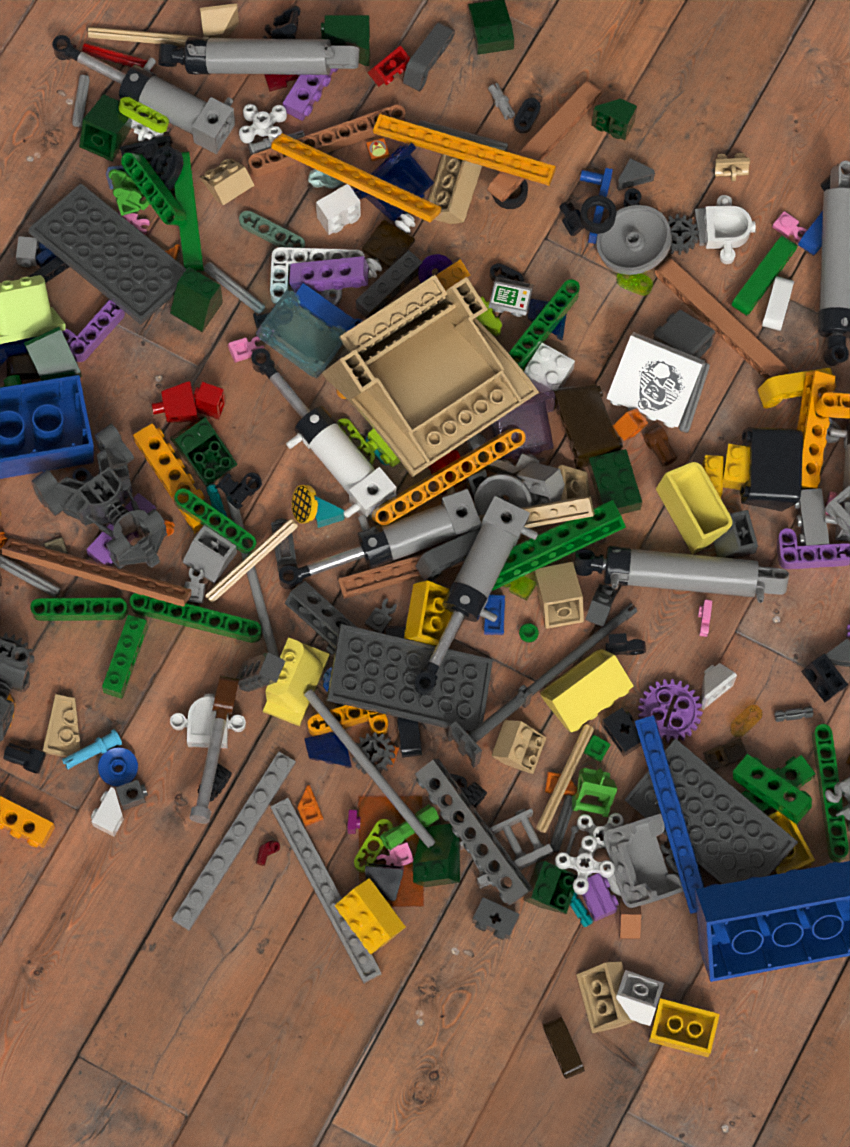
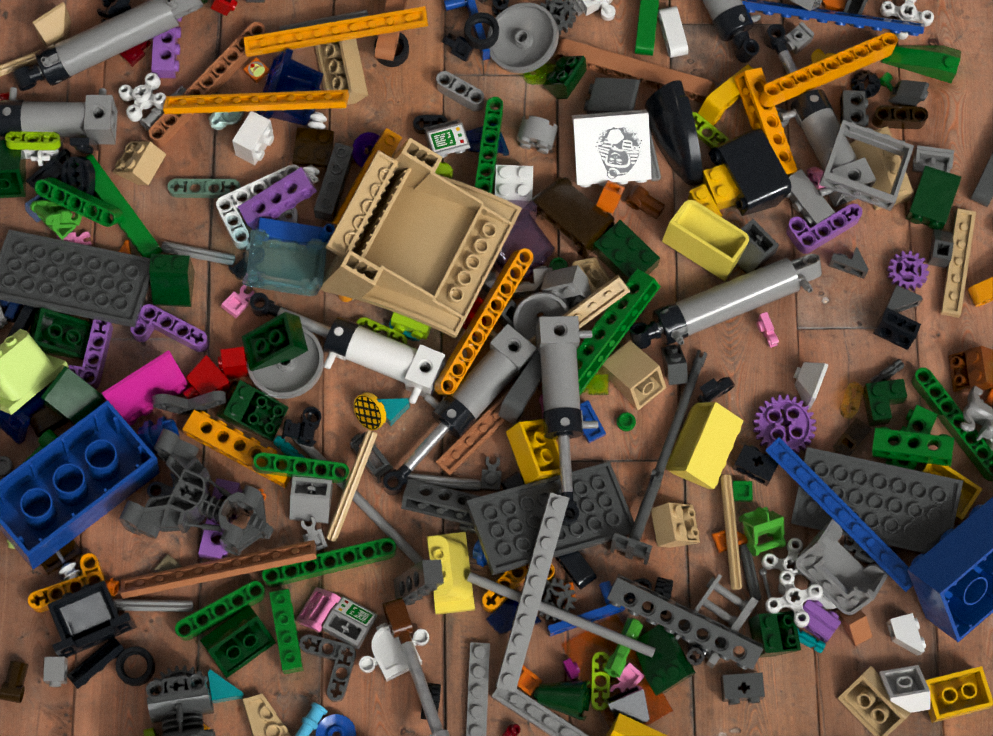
camera: 30 degrees left, 0 degrees up
none -> dark green slope [29,307,93,360]
none -> black plate [70,138,99,154]
none -> dark pink slope [102,350,188,426]
none -> medium lavender beam [130,304,209,352]
none -> blue piece [138,416,179,454]
none -> dark grey beam [152,391,226,415]
none -> dark green slope [200,605,276,678]
none -> teal slope [208,669,244,704]
none -> dark green slope [241,312,308,371]
none -> light grey dish [247,328,324,399]
none -> bright pink plate [295,587,341,632]
none -> dark grey beam [299,634,356,702]
none -> light grey slope [323,596,378,650]
none -> light grey axle [405,473,481,491]
none -> light grey beam [436,71,484,111]
none -> light grey plate [495,492,569,692]
none -> light grey brick [516,116,558,154]
none -> dark green cone [534,680,591,721]
none -> dark green slope [543,56,587,99]
none -> blue piece [547,581,625,637]
none -> green plate [549,257,568,271]
none -> black panel [645,80,703,186]
none -> black bush [687,644,706,666]
none -> lime beam [692,112,729,149]
none -> dark grey slope [829,247,868,279]
none -> dark green brick [862,379,907,427]
none -> white slope [886,613,926,656]

